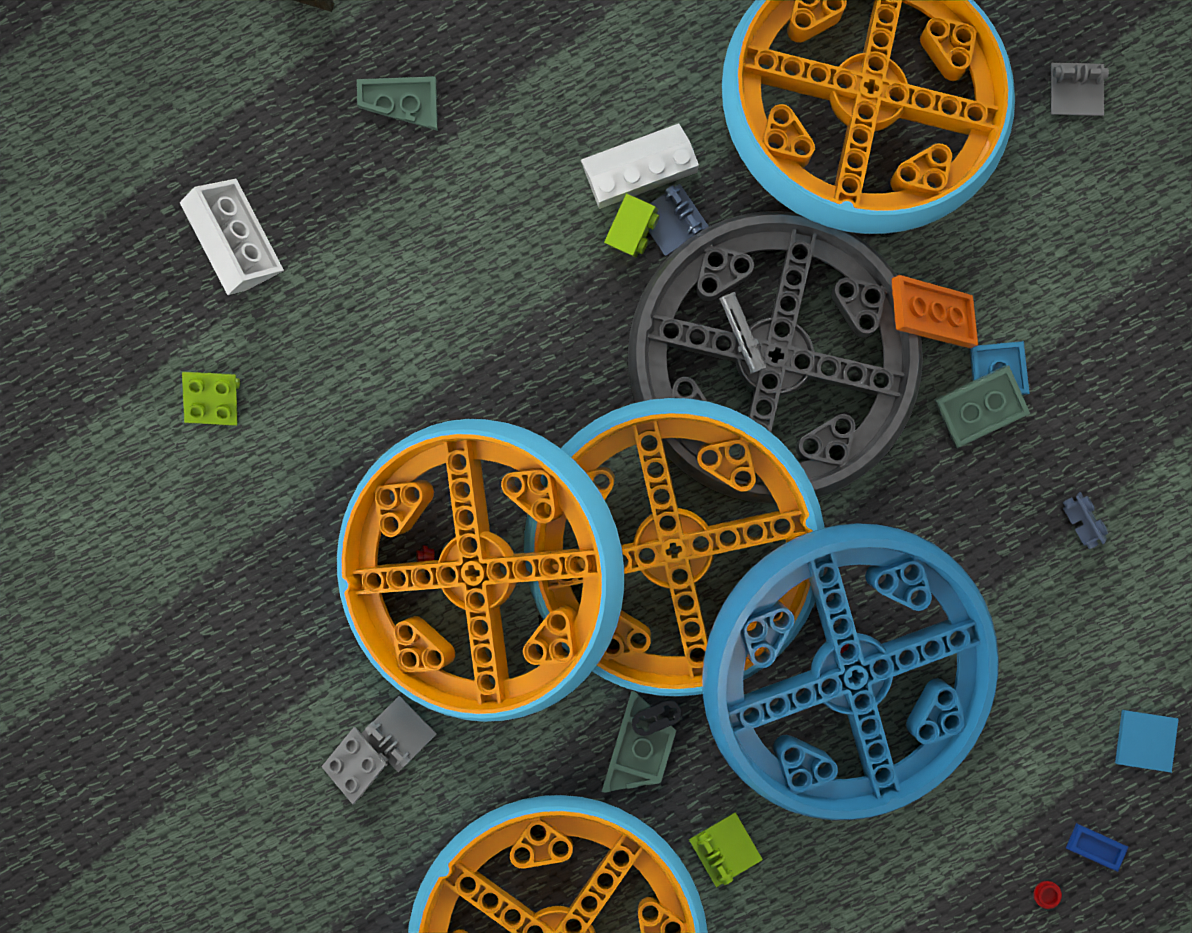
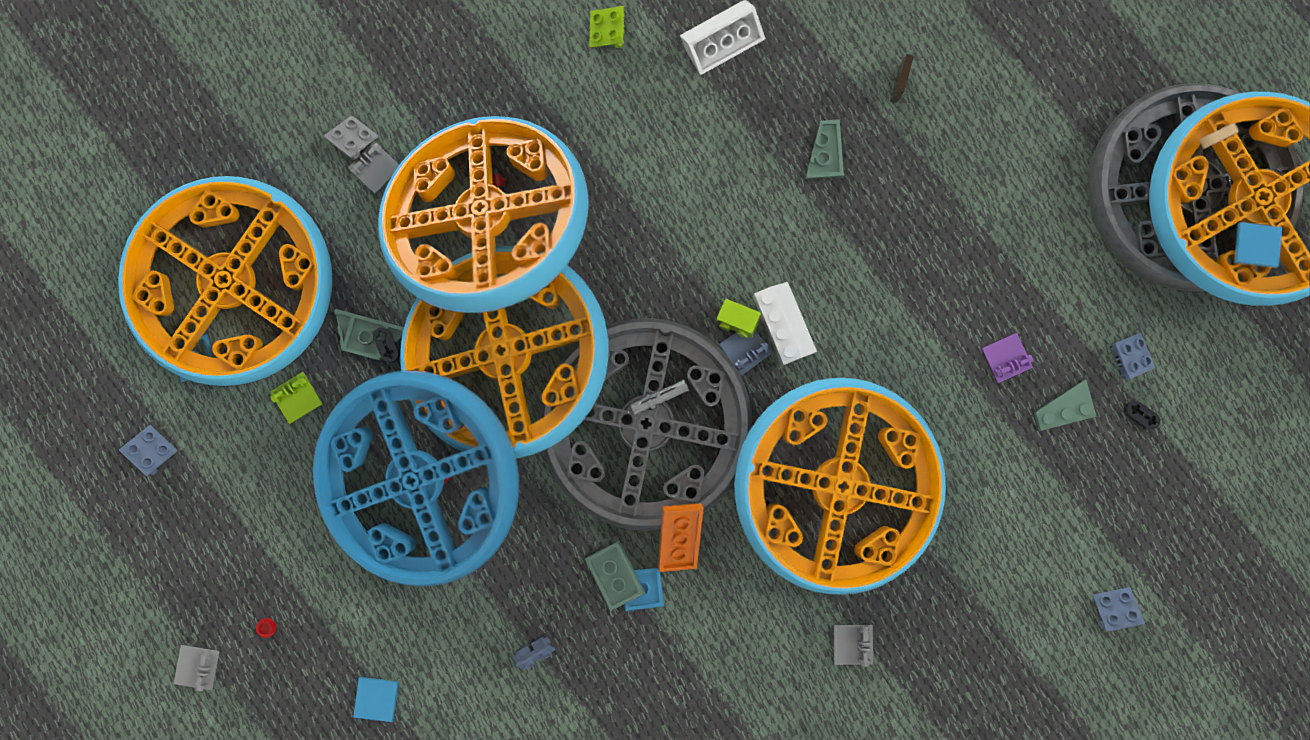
camera: 85 degrees right, 0 degrees up
blue tile [1066,823,1128,872] -> none

